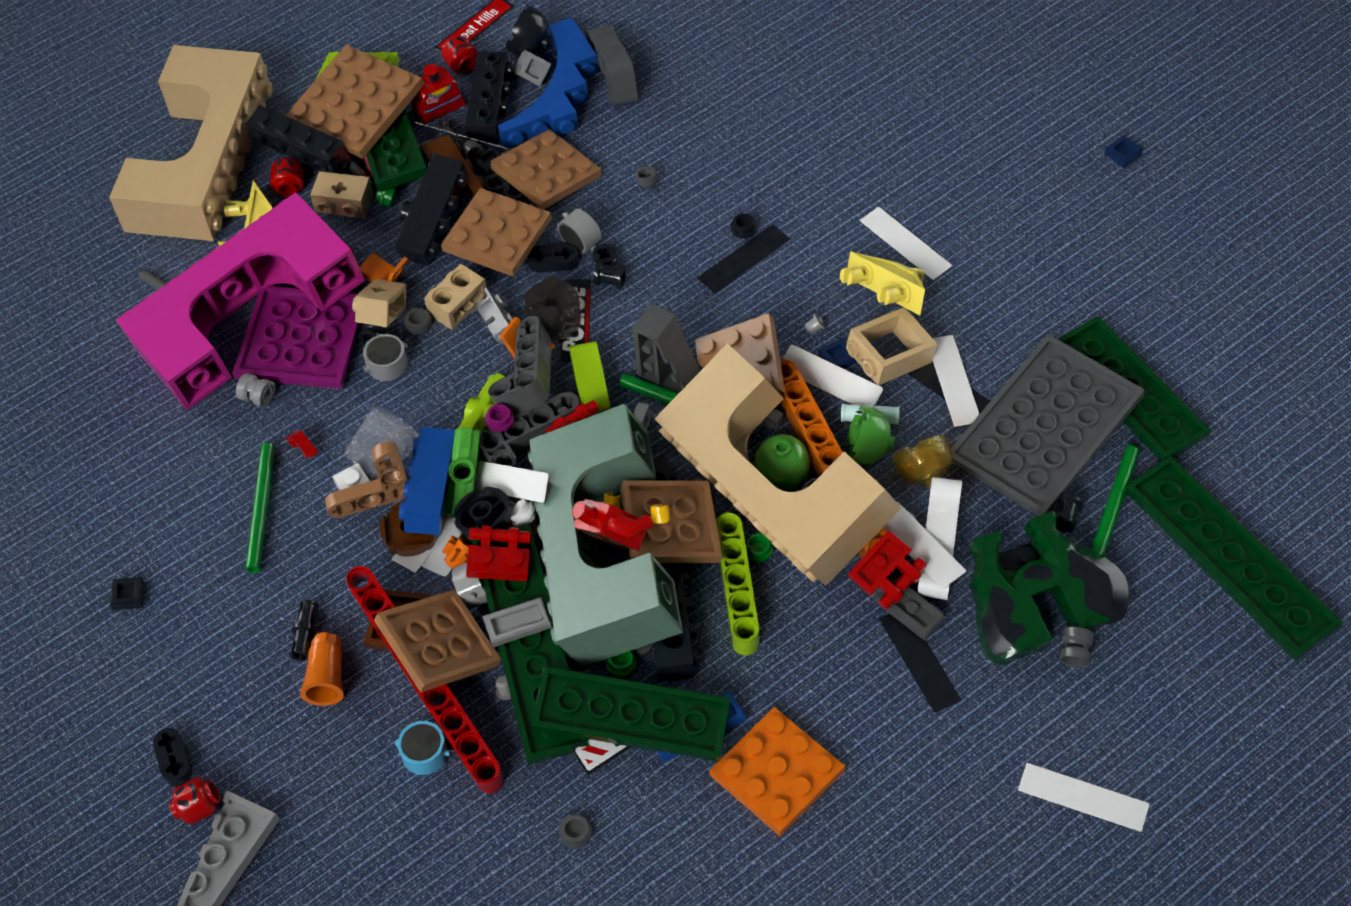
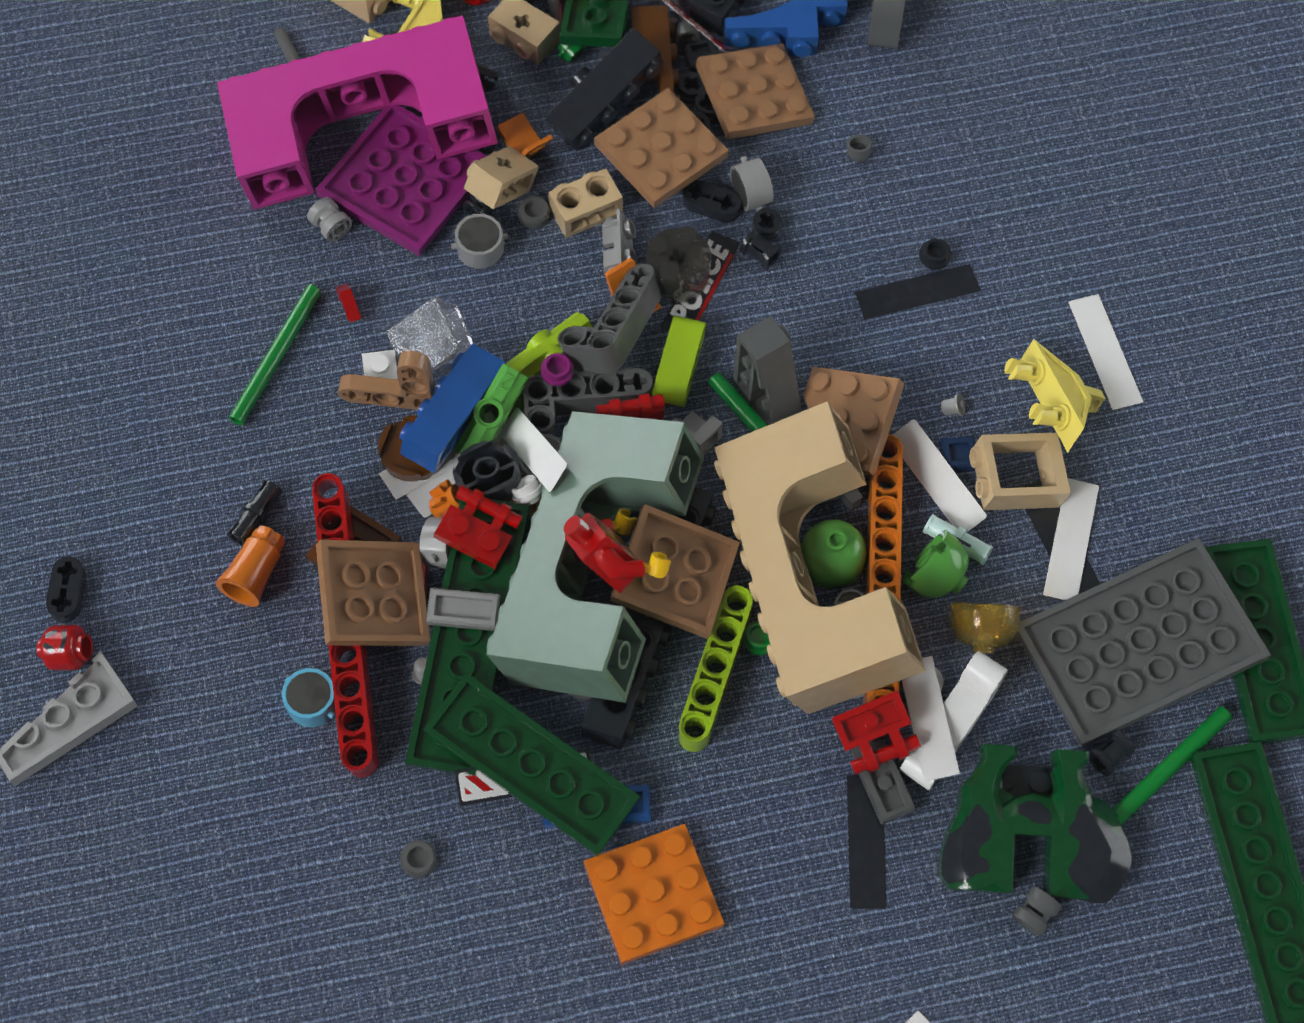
camera: 20 degrees right, 10 degrees up
black tile [110,577,145,610] -> none
green plate [606,651,637,677] -> none

